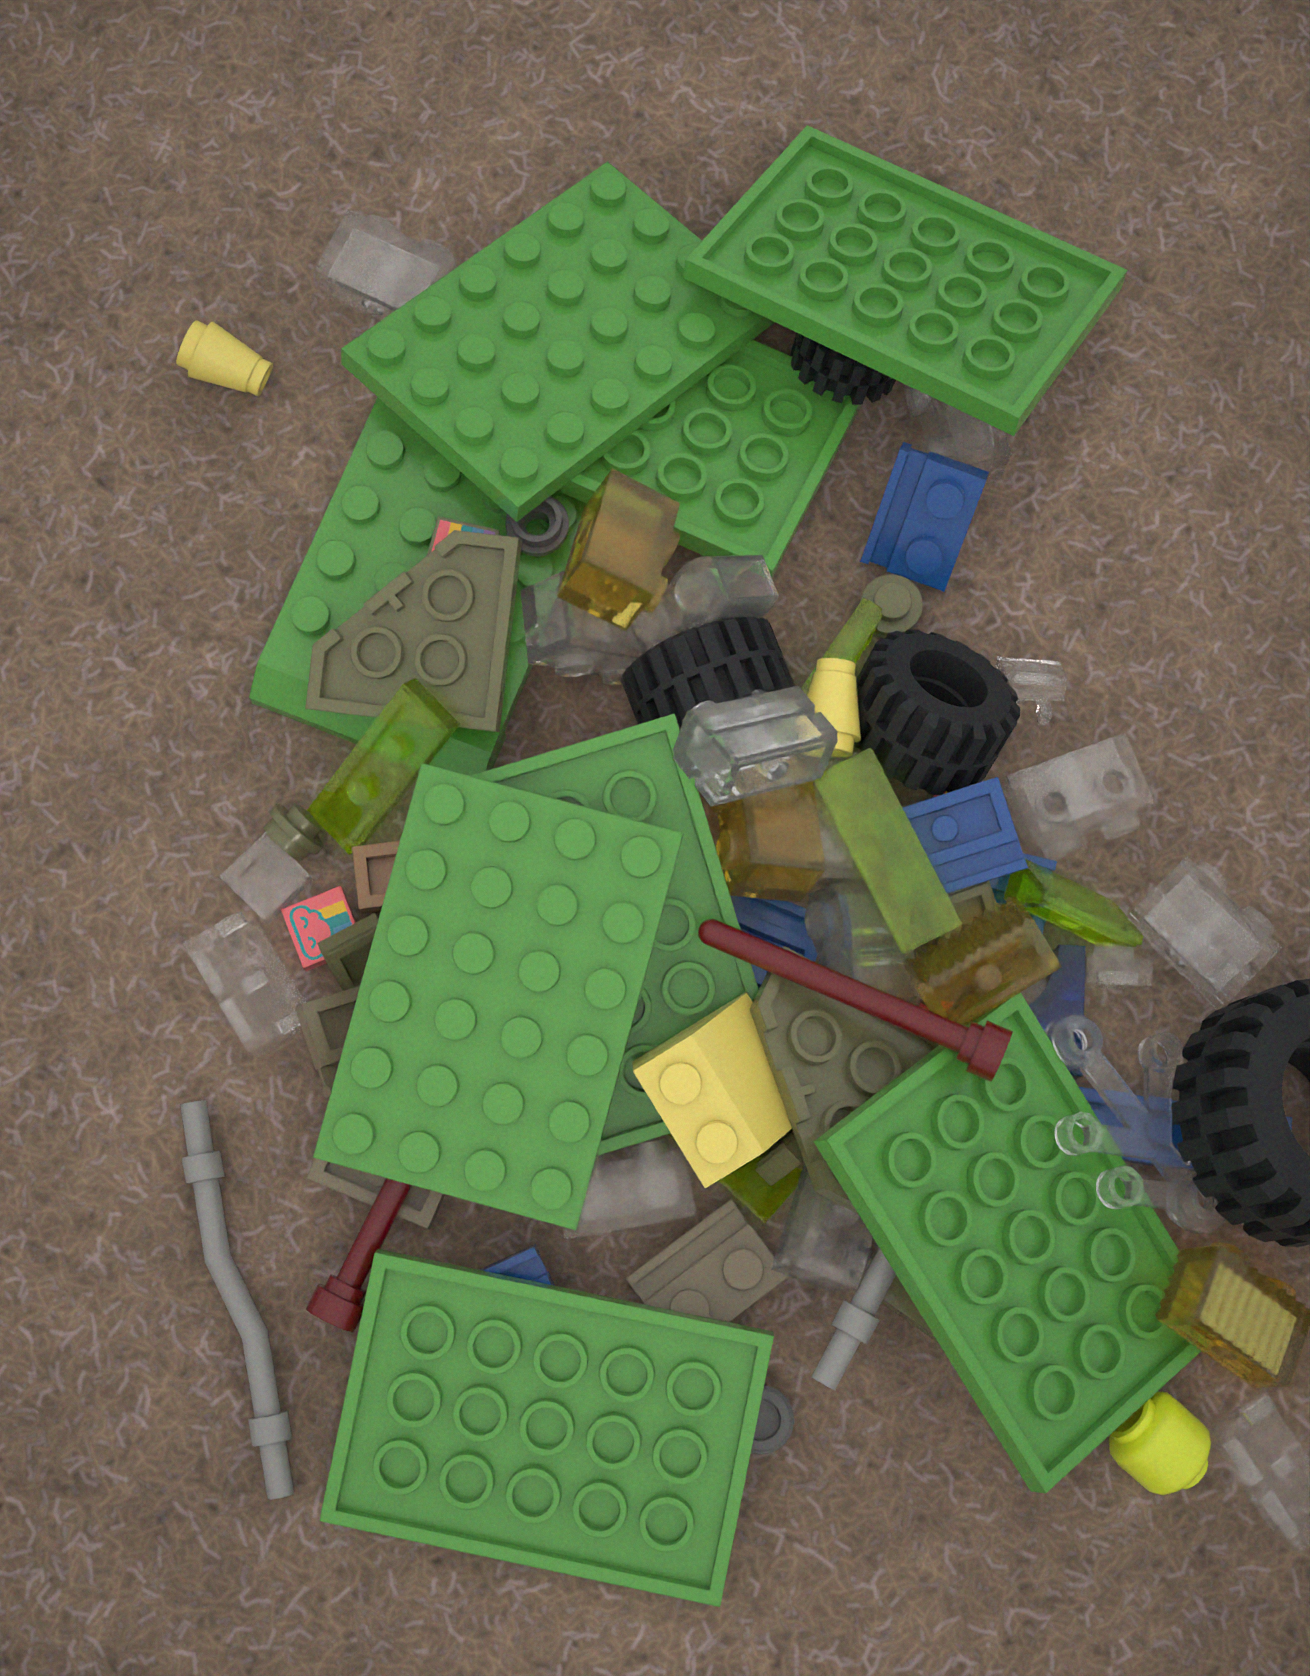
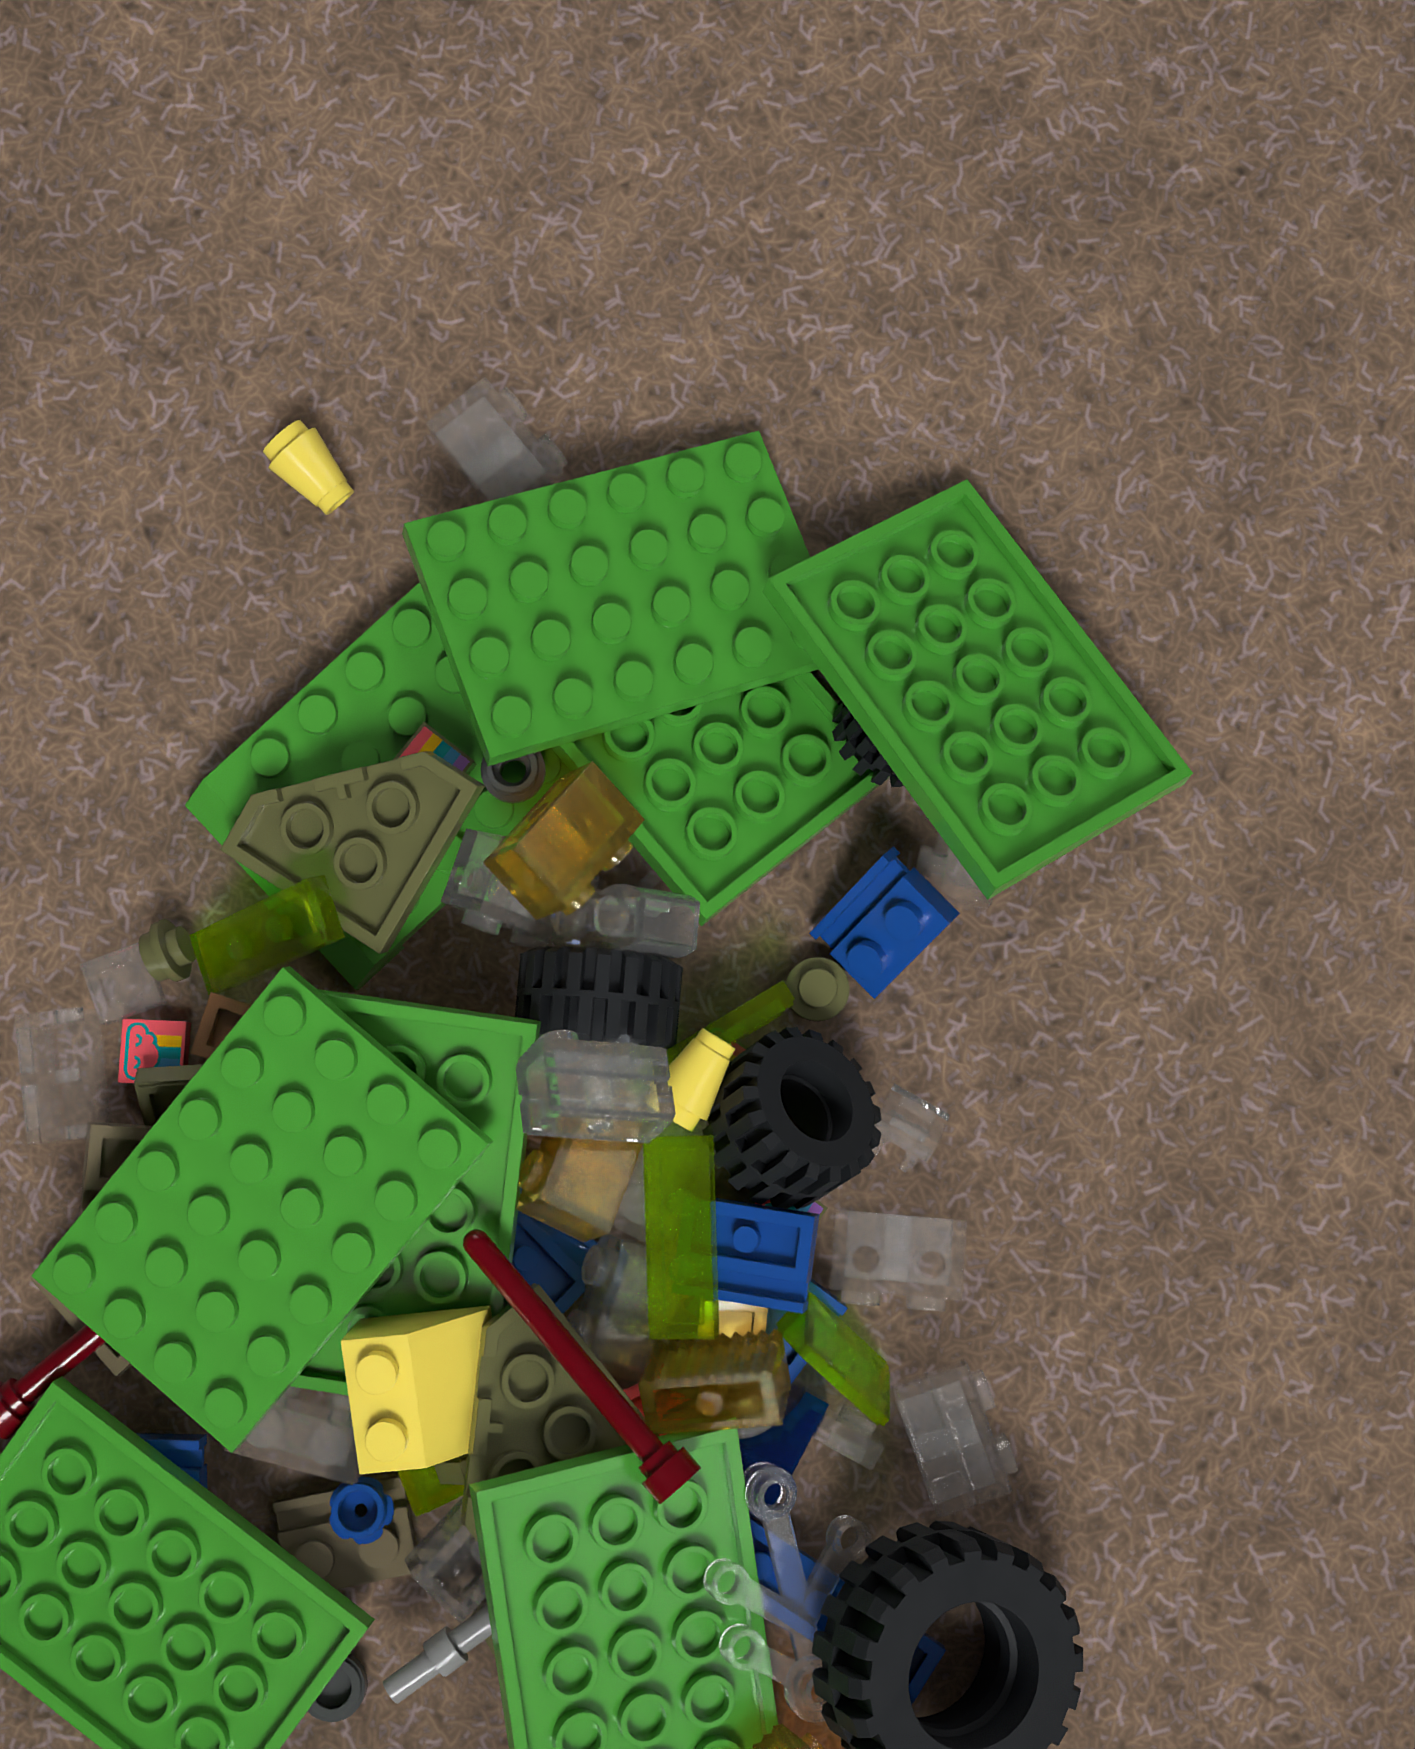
camera: 30 degrees right, 5 degrees up
none -> blue plate [329,1476,394,1544]

